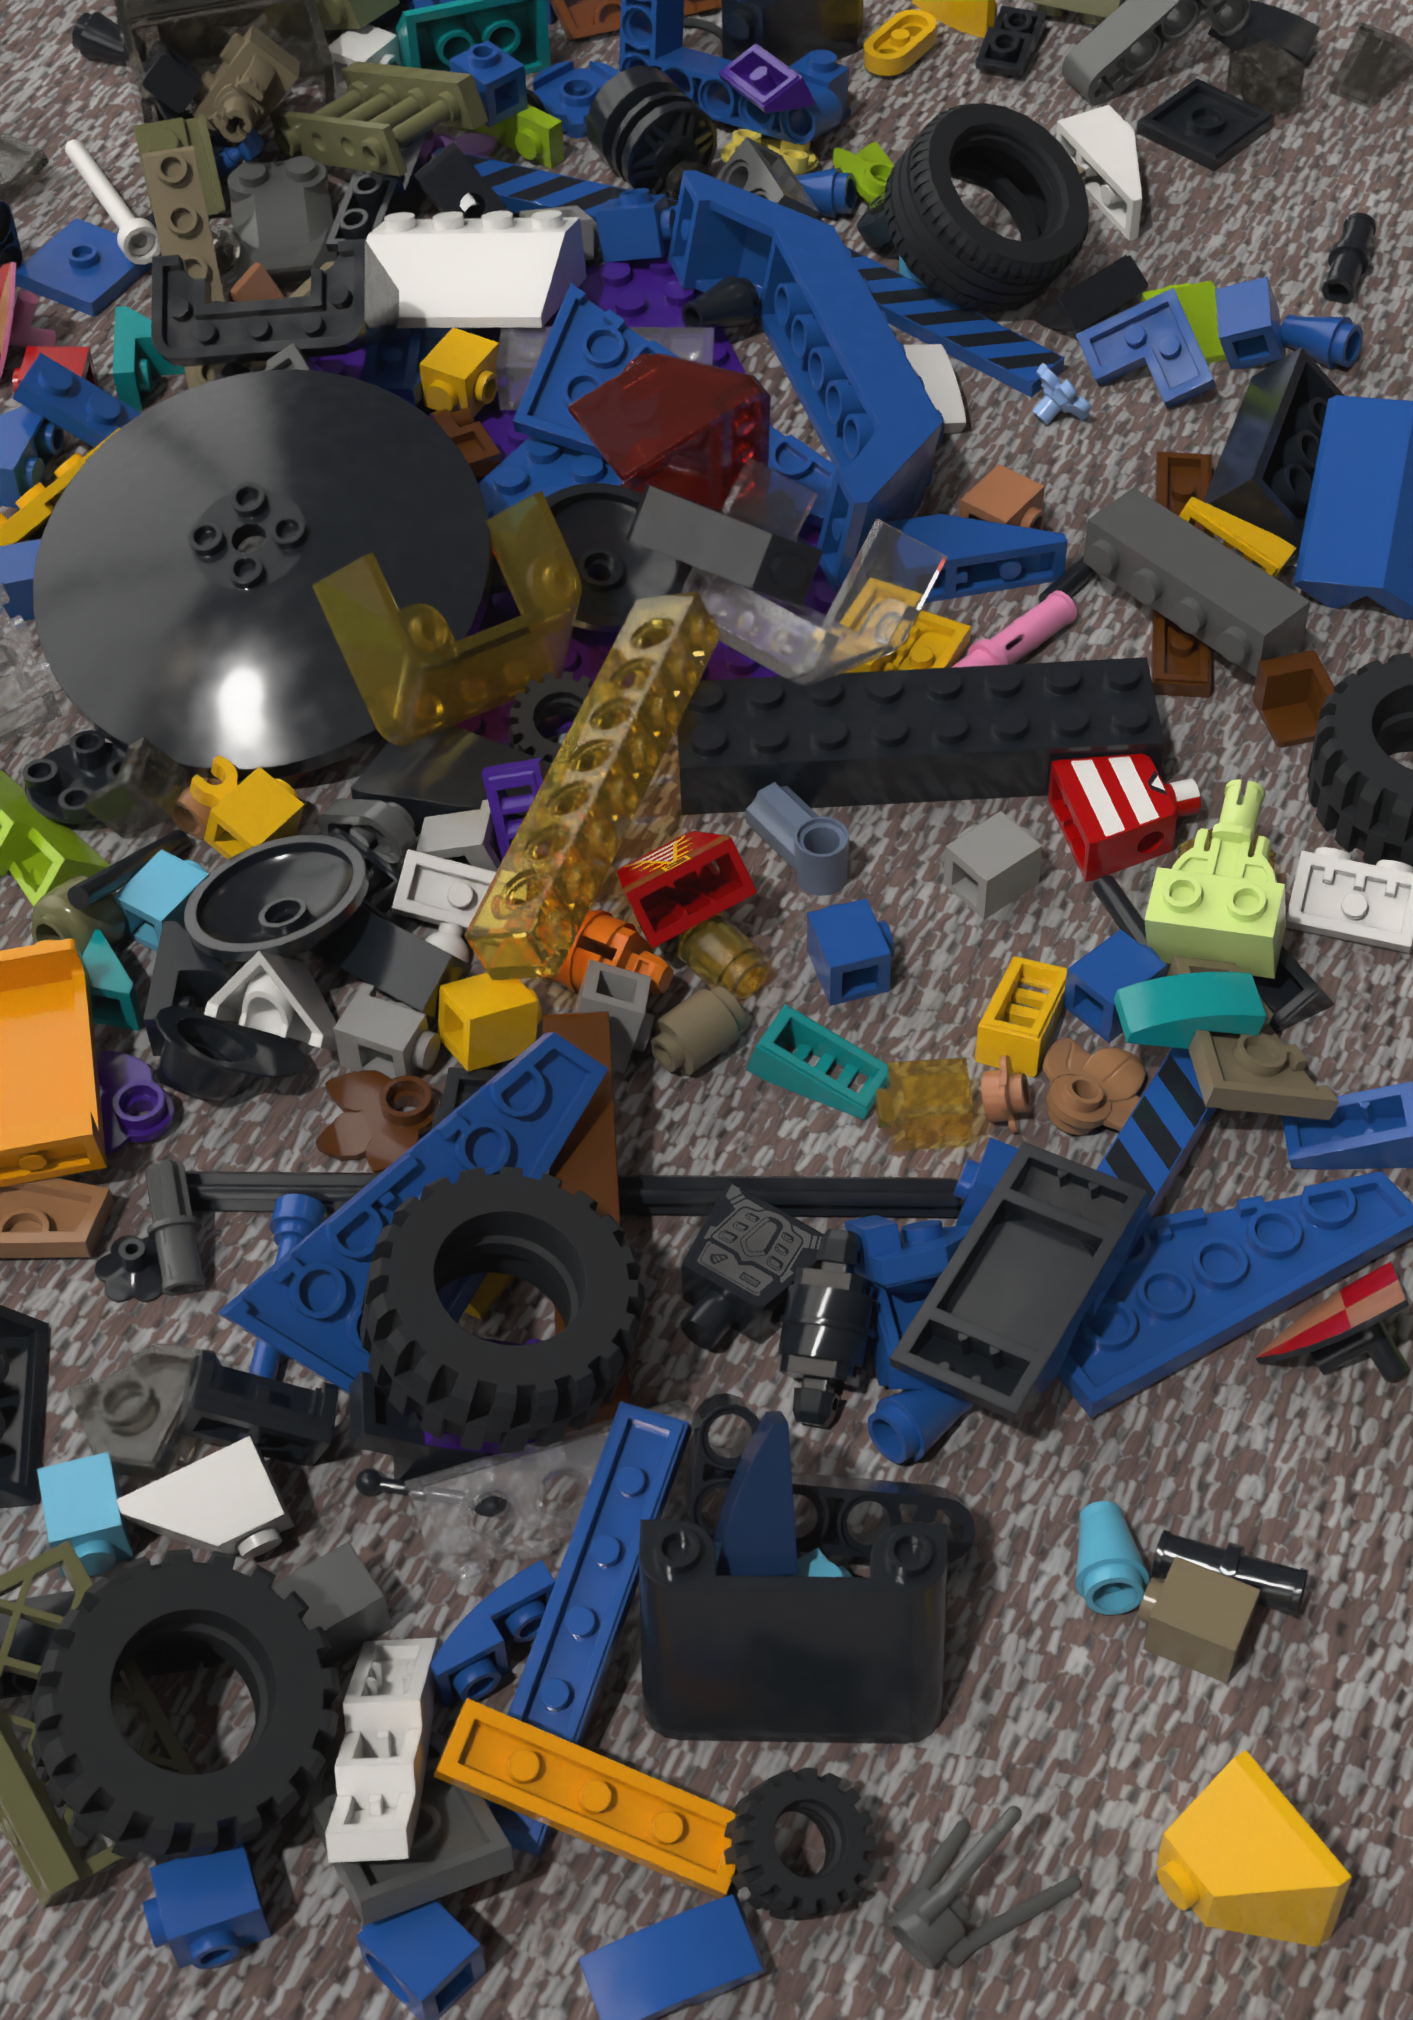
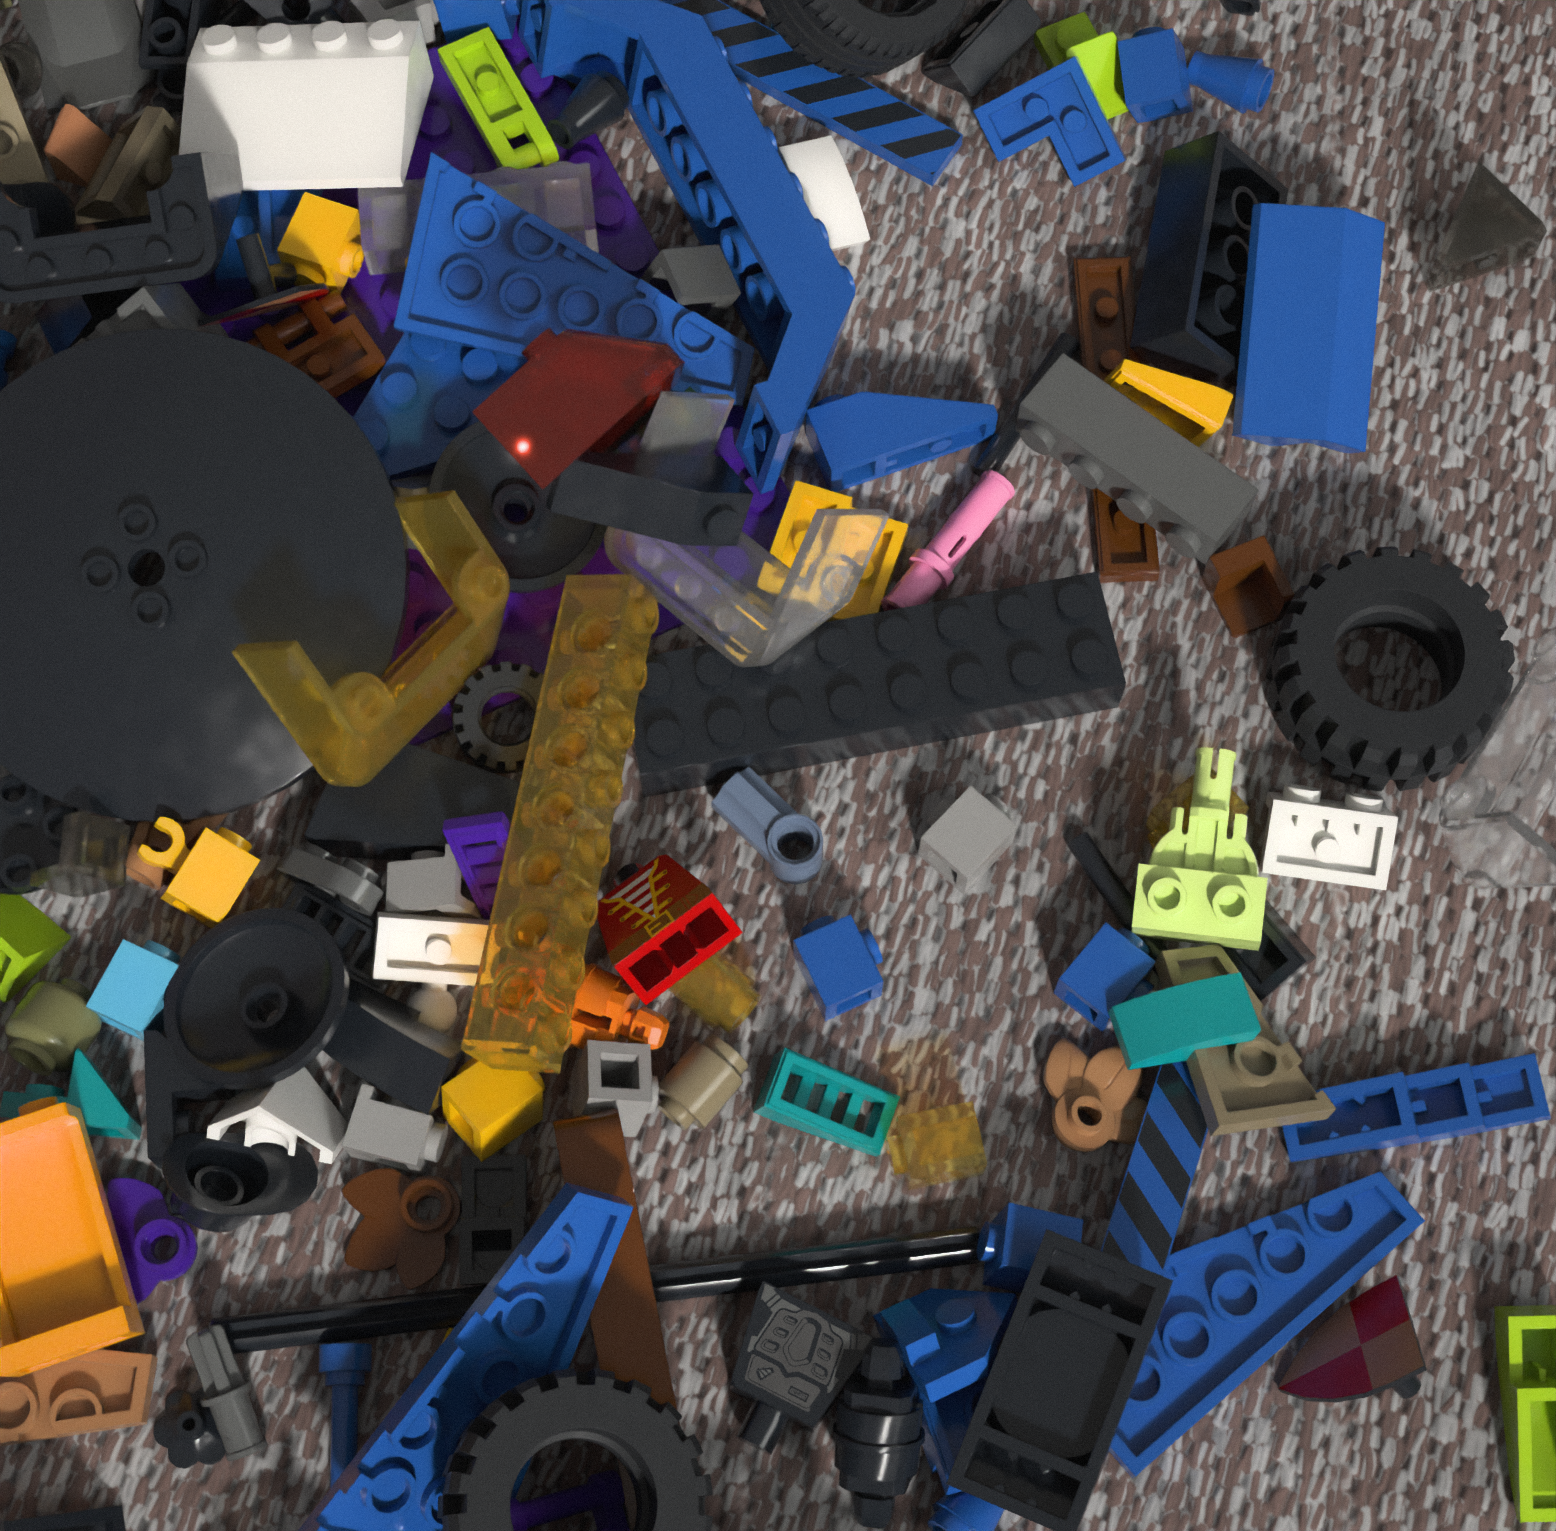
camera: 10 degrees left, 20 degrees up
black bar [67,830,190,910] -> none
nougat brick [959,464,1046,530] -> none
yellow slope [975,957,1068,1078] -> none
nougat plate [981,1055,1031,1134] -> none
light blue plant [1031,363,1093,426] -> none
red torso [1048,753,1201,882] -> none
none -> black shield [198,233,329,327]
none -> lime plate [437,26,559,184]
none -> dark grey panel [640,244,741,324]

